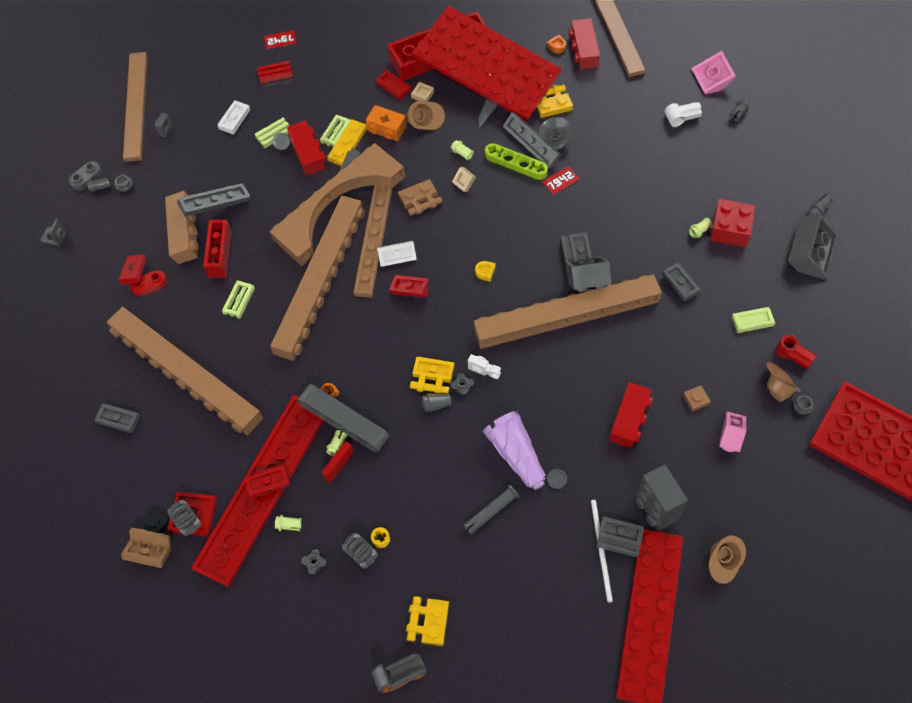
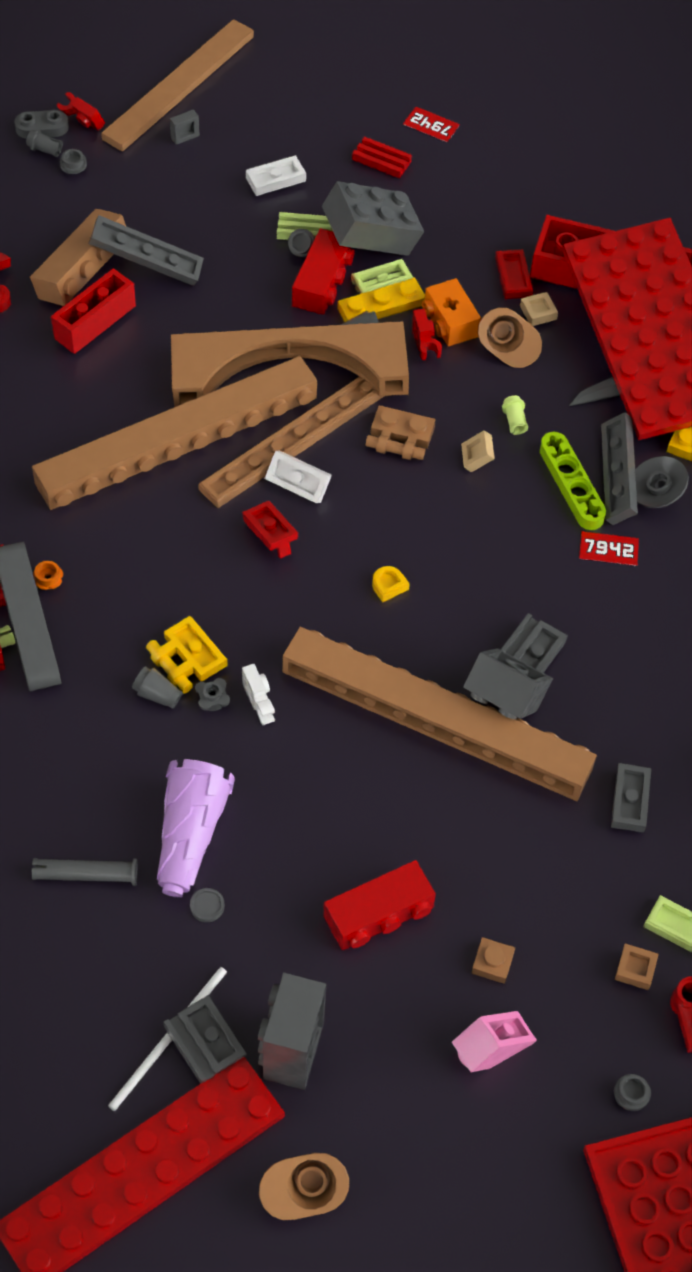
camera: 35 degrees right, 5 degrees down
yellowish green tile [222,280,255,319] -> none
medium nougat piece [766,362,801,402] -> none
none -> red plate [57,92,105,131]
none -> dark grey brick [322,181,424,256]
none -> red plate [412,309,442,360]
none -> medium nougat plate [615,944,659,990]

